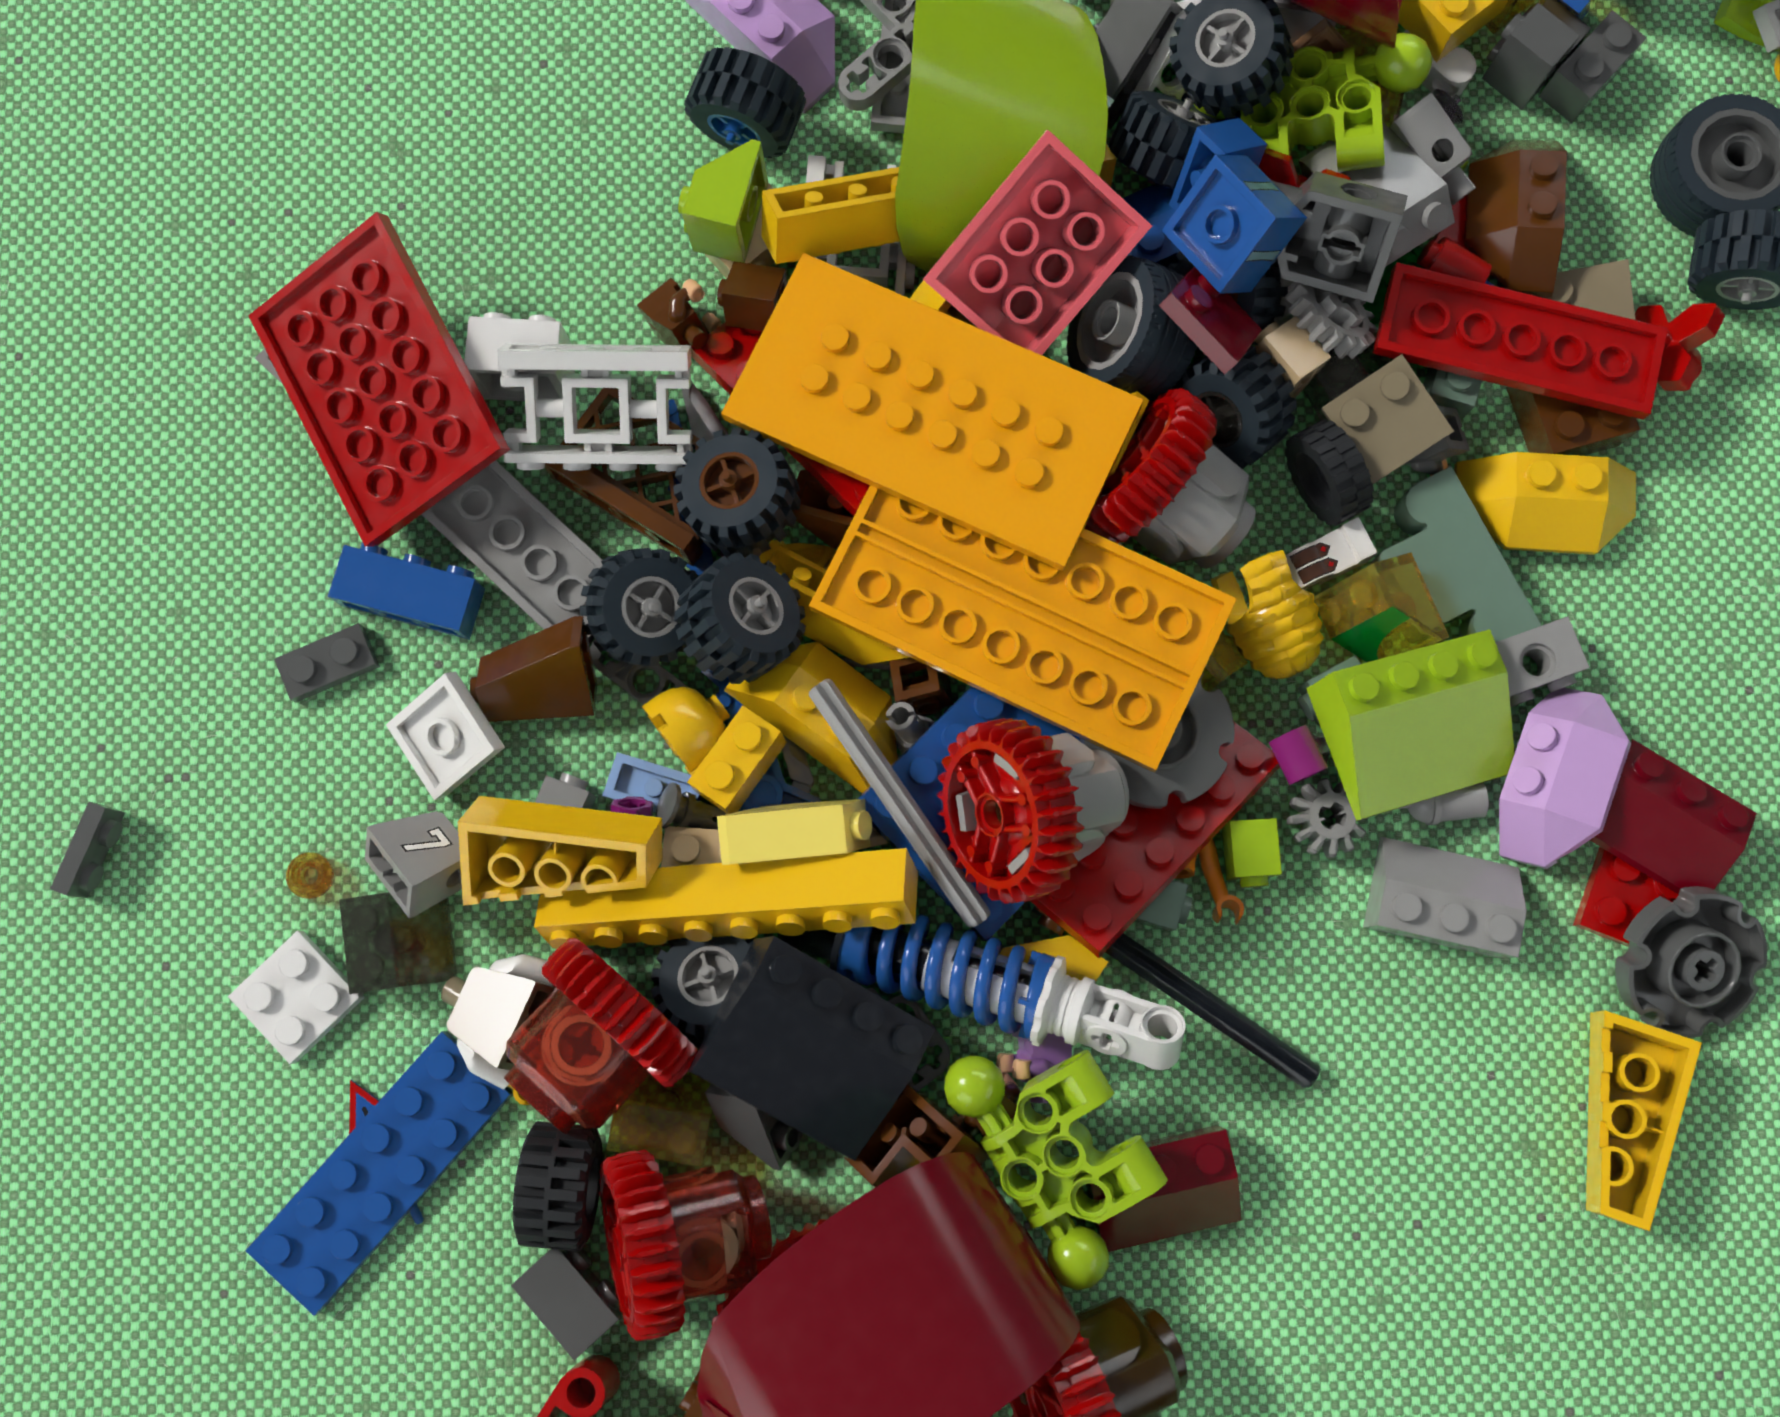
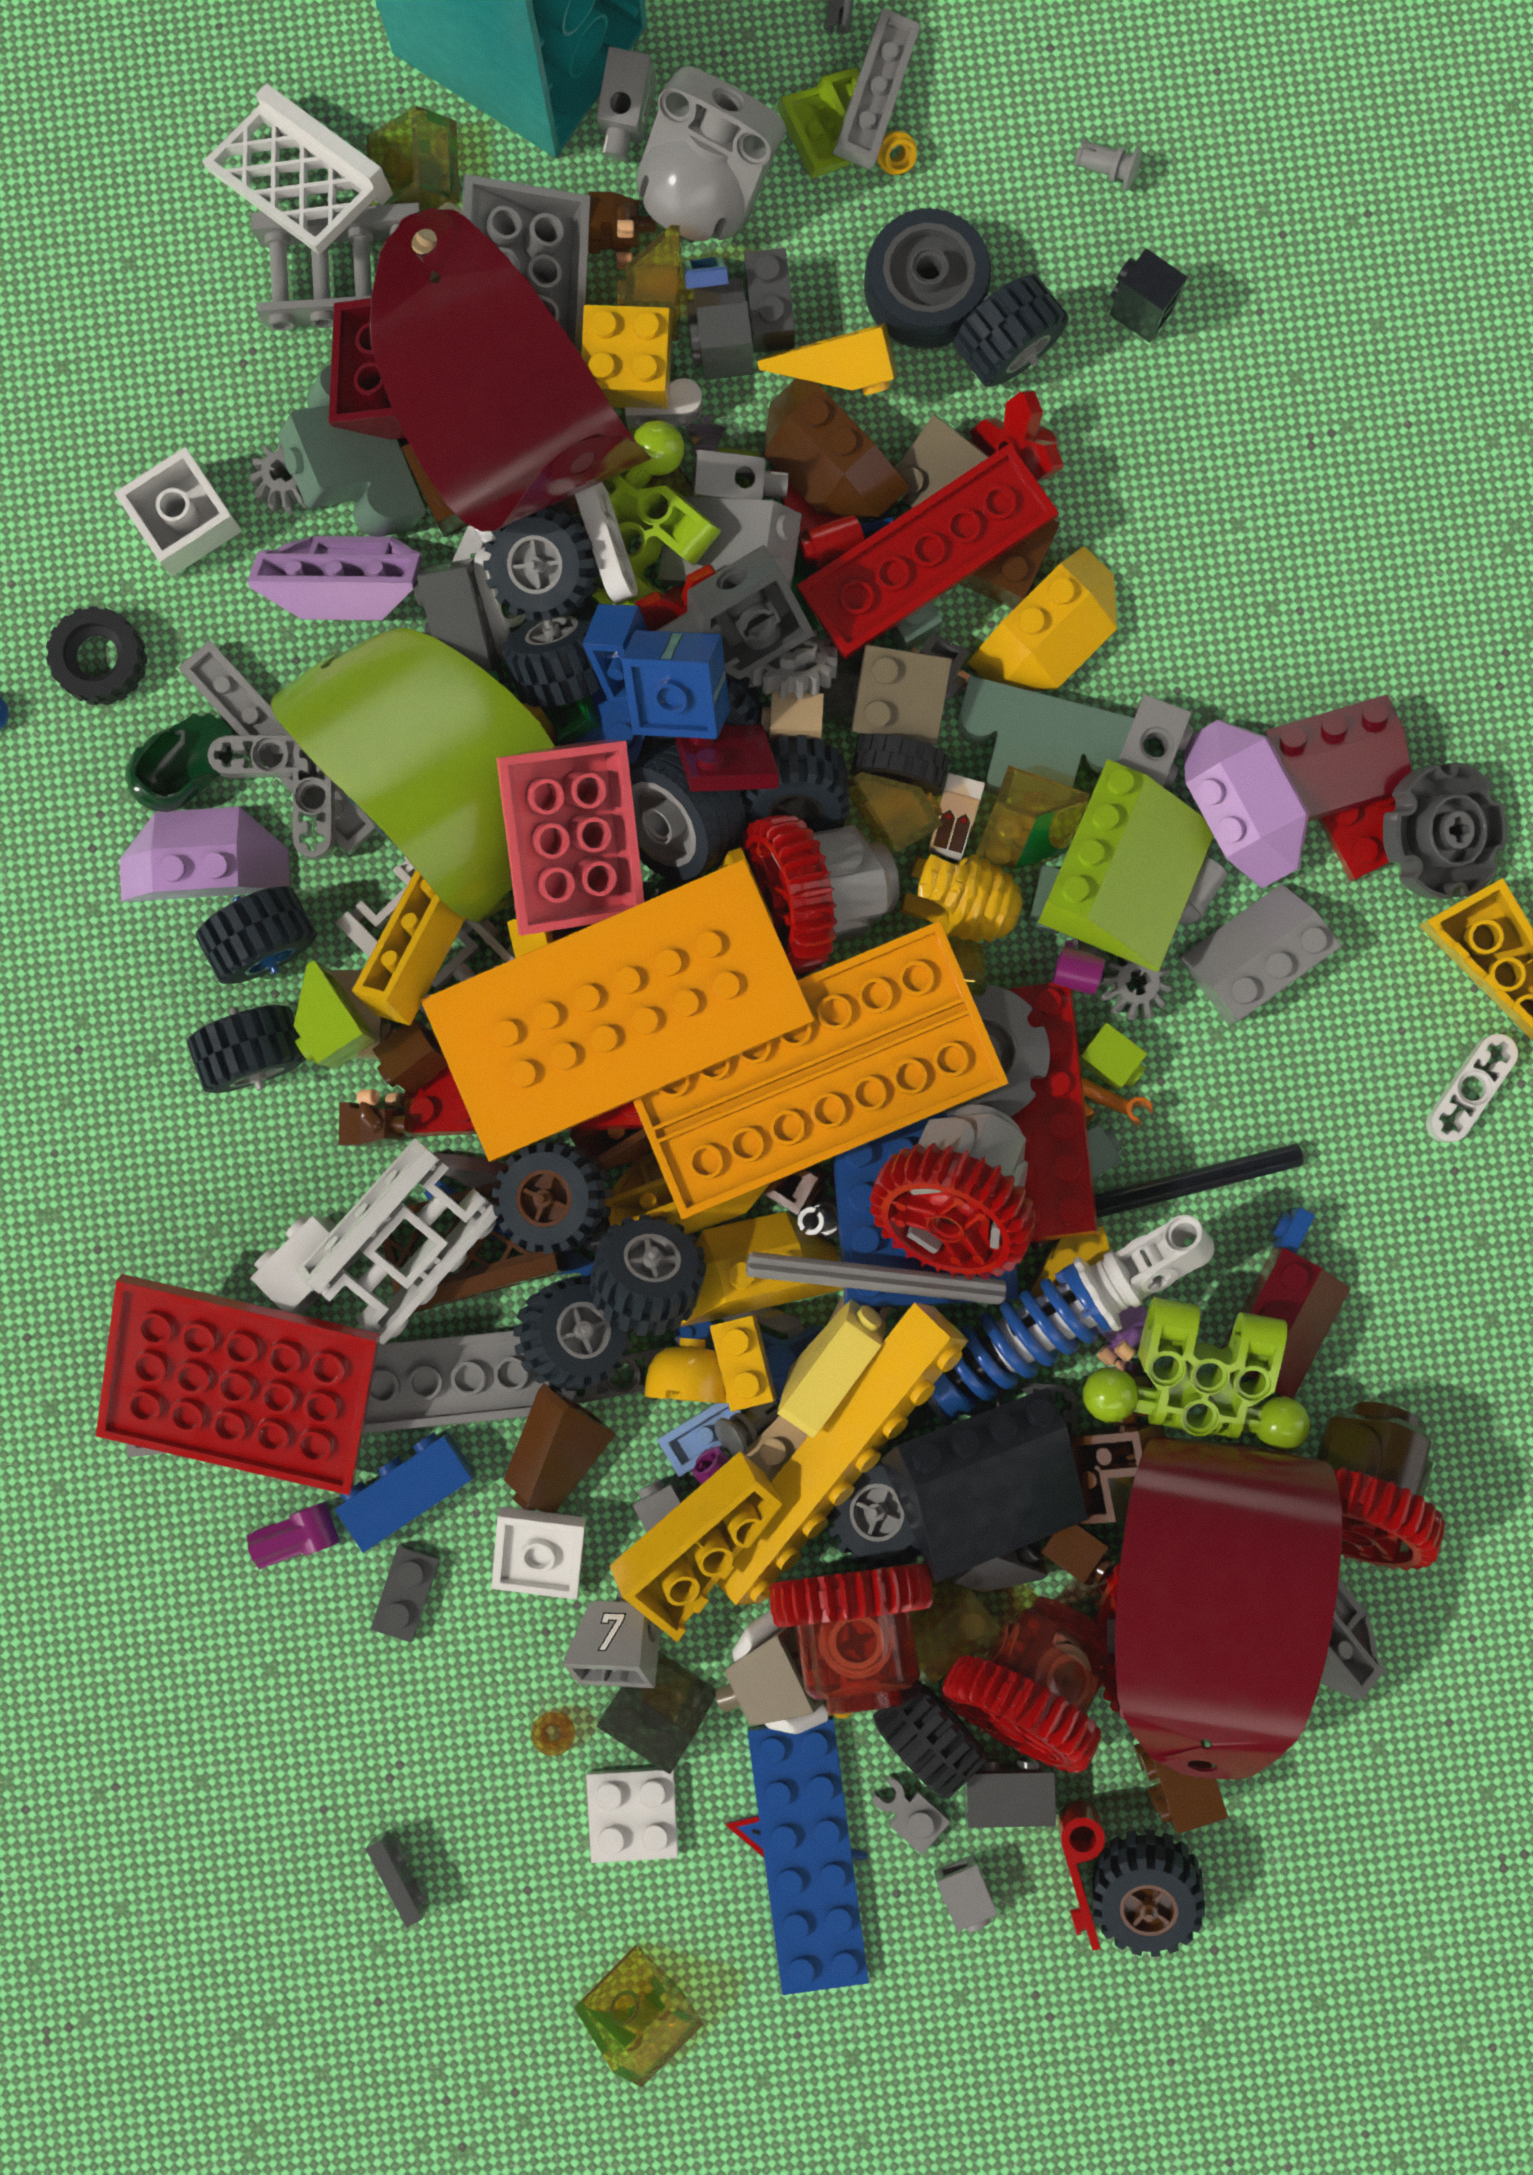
camera: 50 degrees left, 5 degrees up
none -> black wheel [186,1005,306,1093]
none -> magenta piece [246,1501,340,1570]
none -> green tile [549,695,599,745]
none -> clear yellow slope [574,1945,704,2088]
none -> white beam [575,482,638,604]
none -> yellow slope [757,323,898,395]
none -> clear yellow slope [848,772,943,854]
none -> light grey plate [871,1774,951,1855]
none -> light grey brick [934,1854,998,1932]
none -> reddish brown brick [1041,1524,1116,1585]
none -> blue plate [1271,1207,1315,1254]
none -> white beam [1426,1034,1518,1143]

